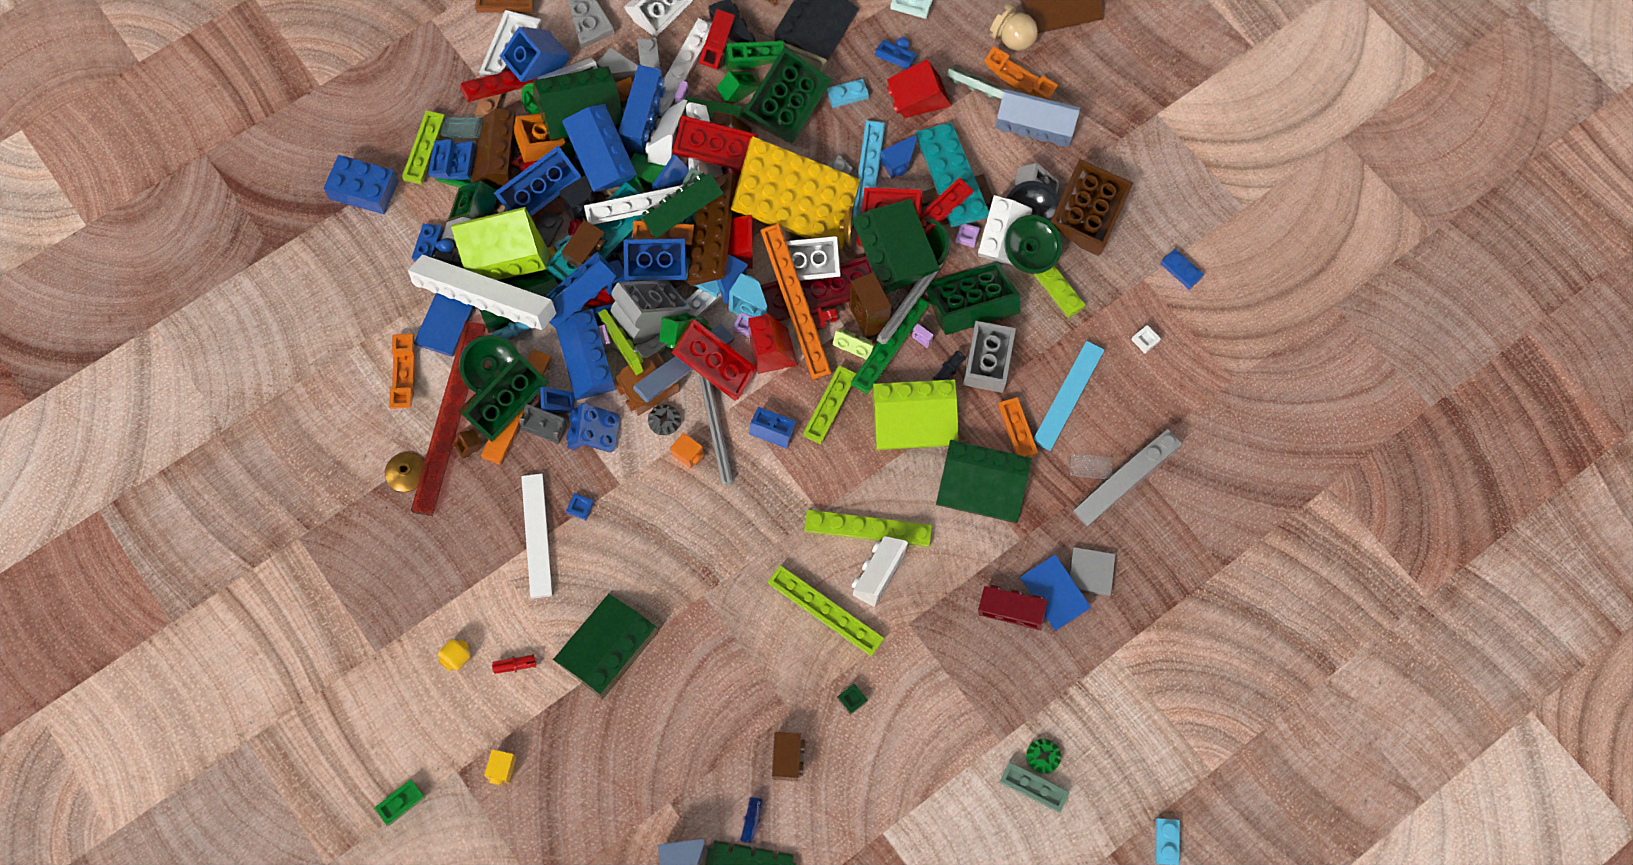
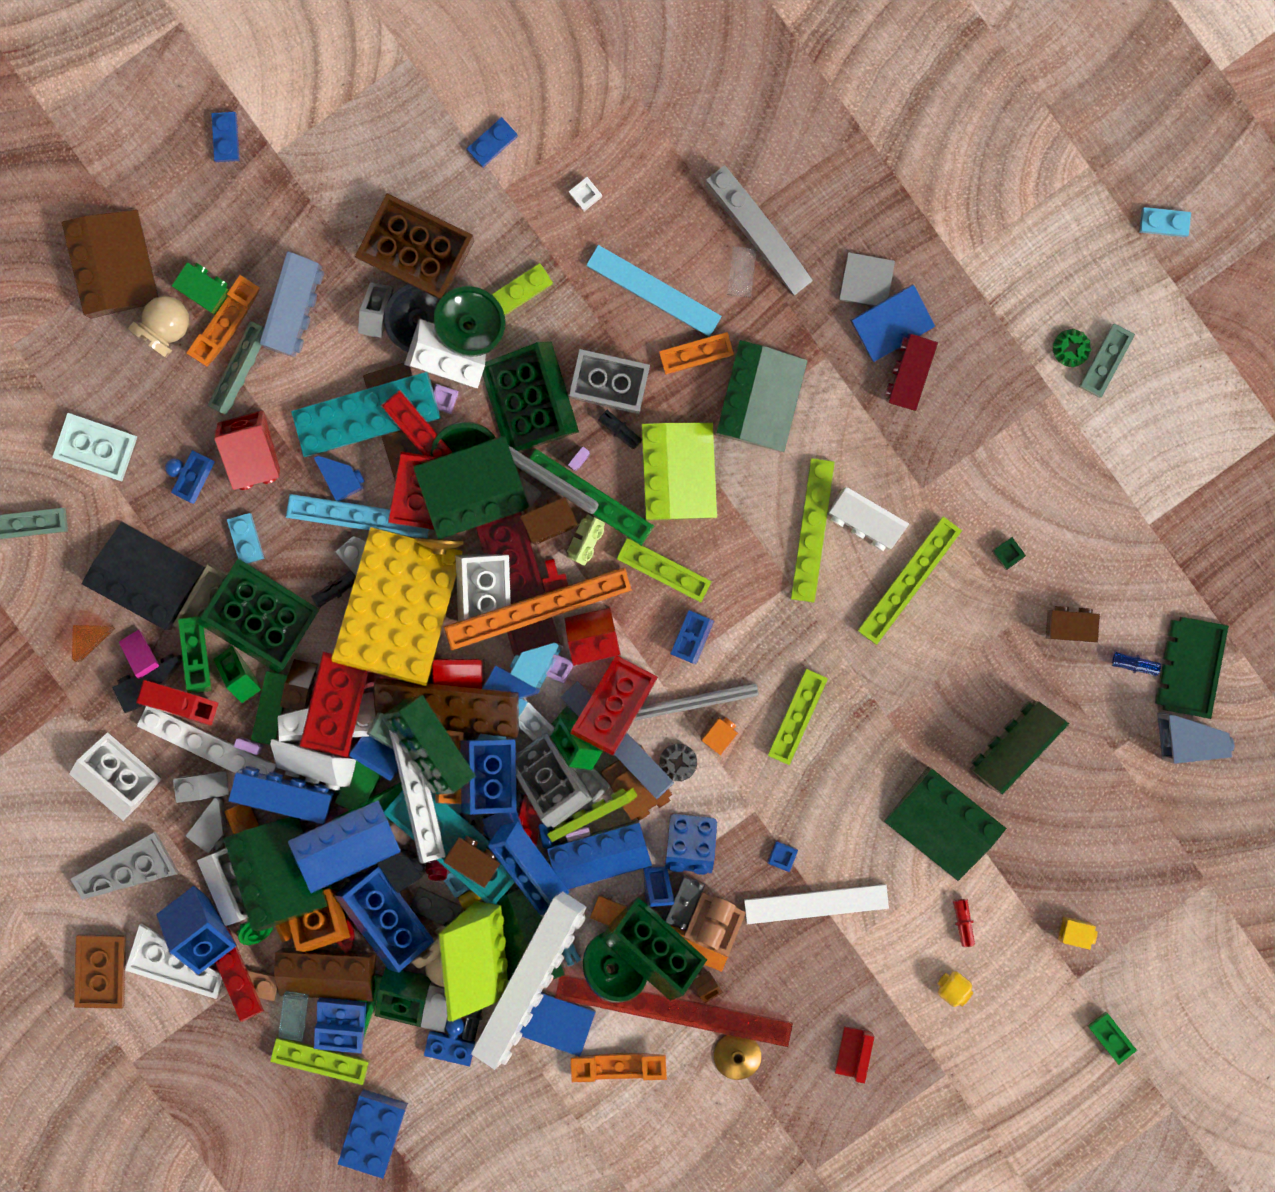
camera: 85 degrees left, 20 degrees up
none -> dark pink tile [119,629,159,679]
none -> green brick [172,262,229,315]
none -> blue plate [211,112,240,163]
none -> black pin [311,570,356,609]
none -> nougat plate [683,893,746,957]
none -> lime plate [767,669,828,766]
none -> red panel [835,1026,875,1084]
none -> dark green slope [970,700,1069,795]

